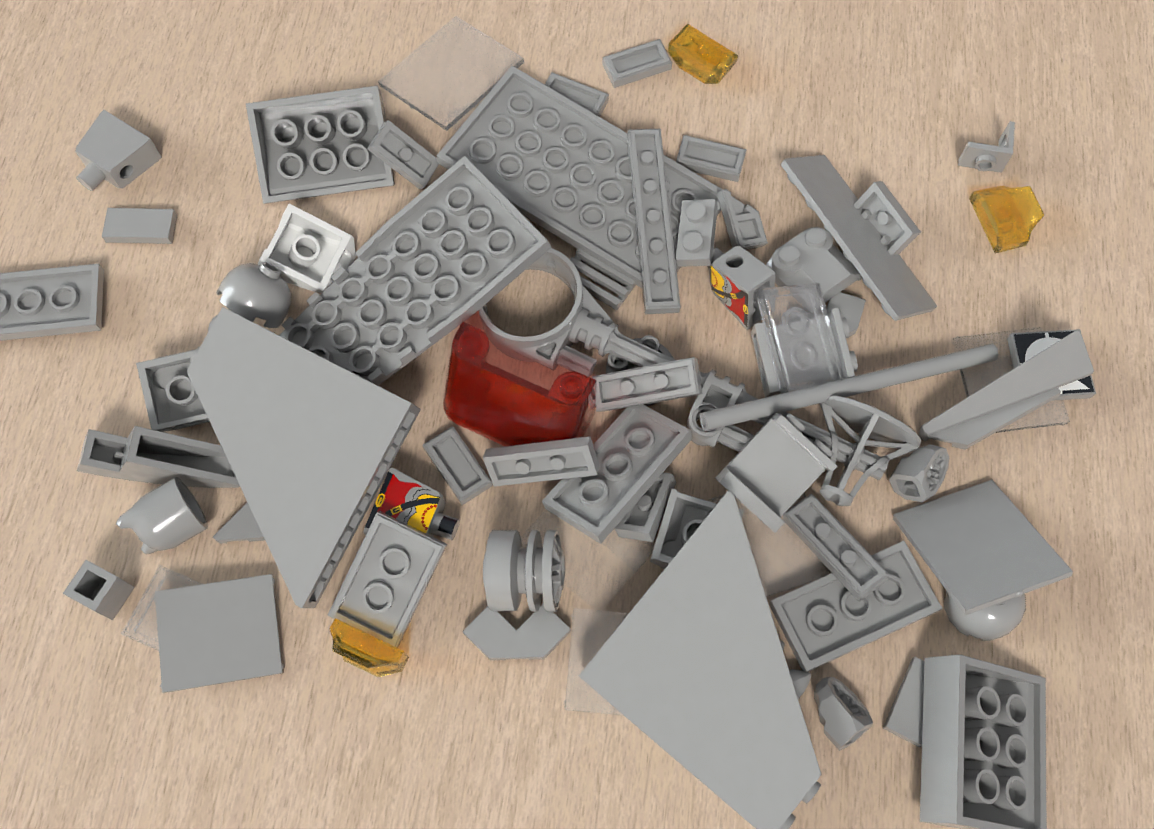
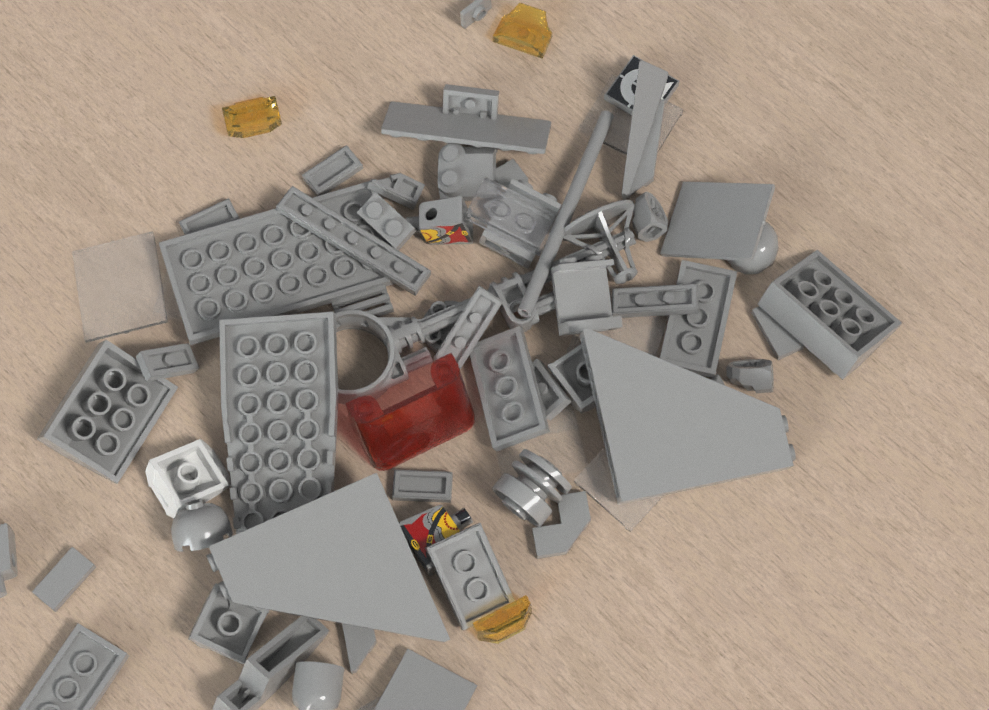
camera: 50 degrees left, 0 degrees up
light grey plate [483,436,600,487] -> none
light grey tile [602,39,672,88] -> none

